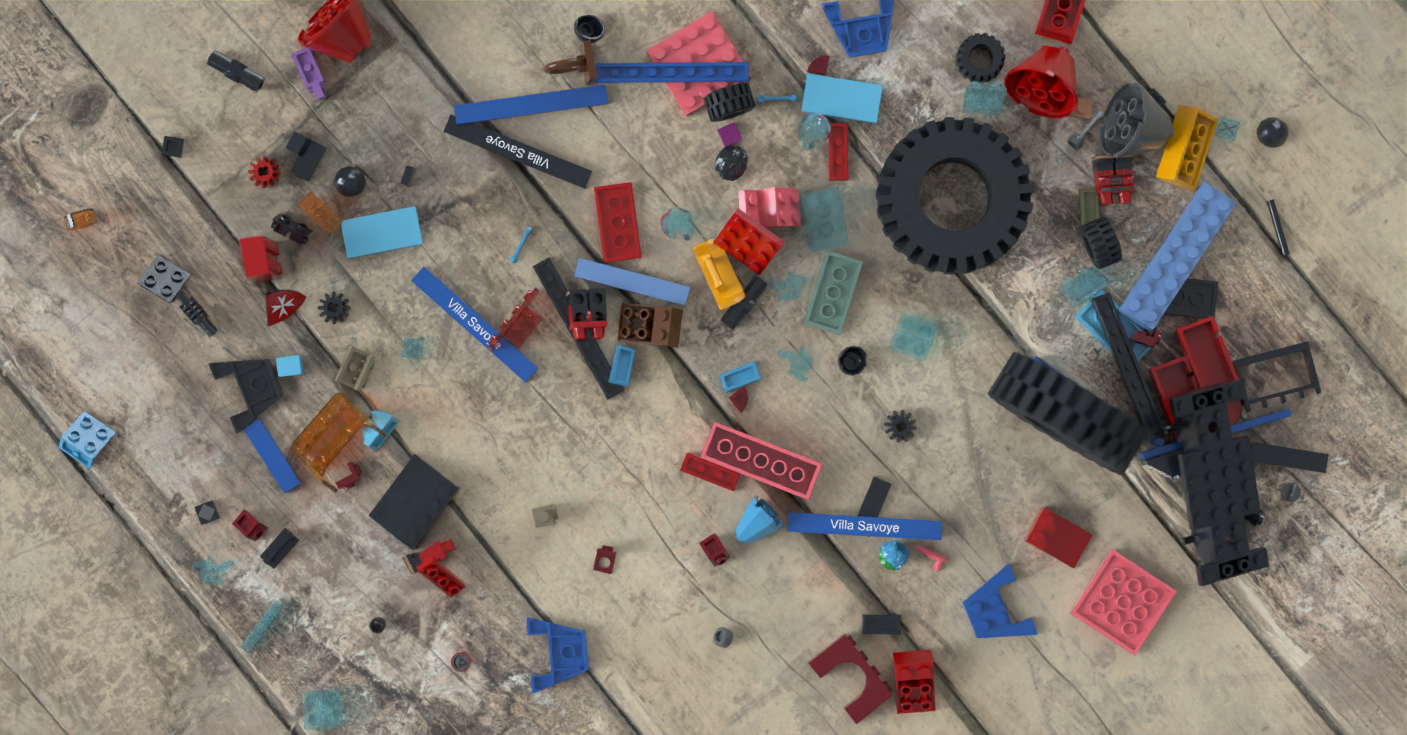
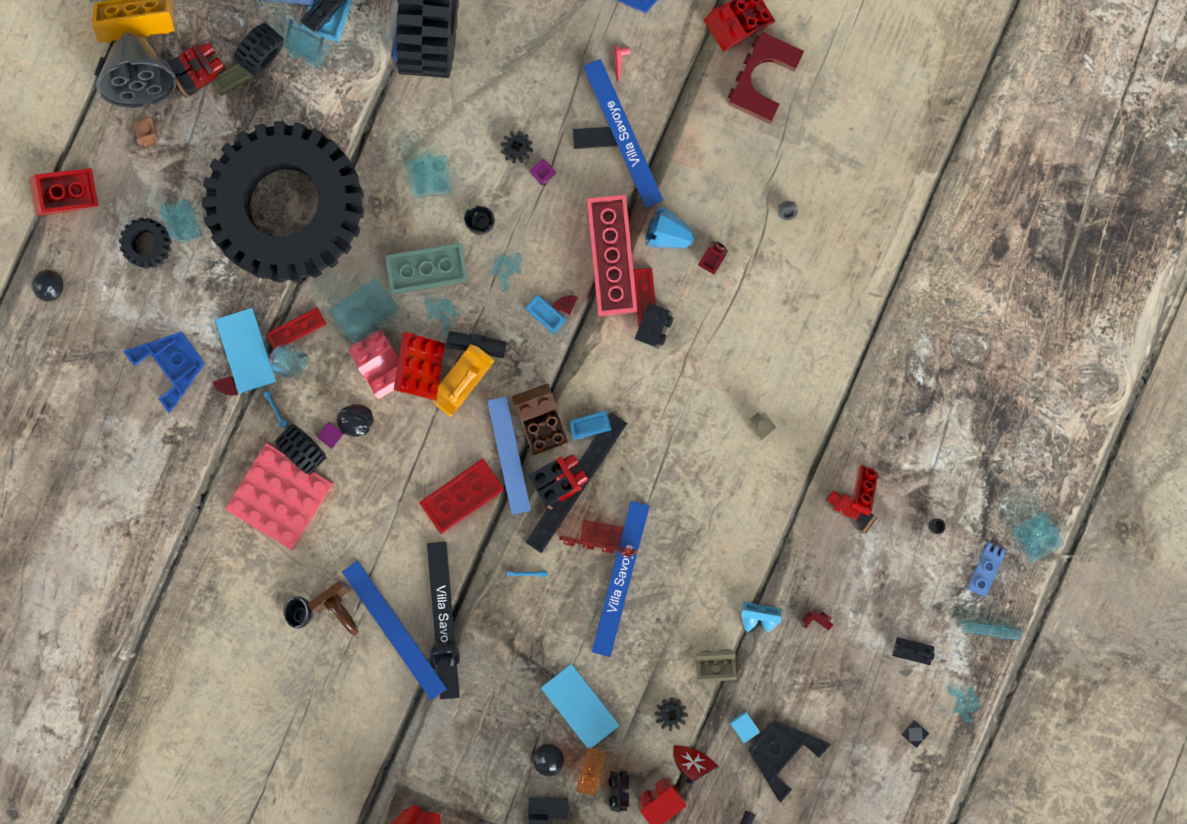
camera: 115 degrees left, 0 degrees up
dark red bracket [232,509,267,542] -> none
blue tile [243,419,301,494] -> none
clear orange windscreen [291,393,387,493] -> none
black slope [369,454,461,550] -> none
black tile [401,165,415,187] -> none
clear light blue tile [402,338,424,359] -> none
tile [451,652,471,672] -> none
blue wing [526,617,589,693] -> none
dark red bracket [593,545,617,574] -> none
blue tile [595,62,749,83] -> none
clear light blue helmet [660,207,693,241] -> none
black tile [862,614,901,634] -> none
dark azure piece [879,540,910,570] -> none
red cone [1004,45,1078,119] -> none
hinge [1067,111,1104,150] -> none
none -> black hair [430,642,460,667]
none -> magenta tile [529,158,556,186]
none -> black bracket [635,303,674,349]
none -> medium blue hinge [967,541,1007,597]

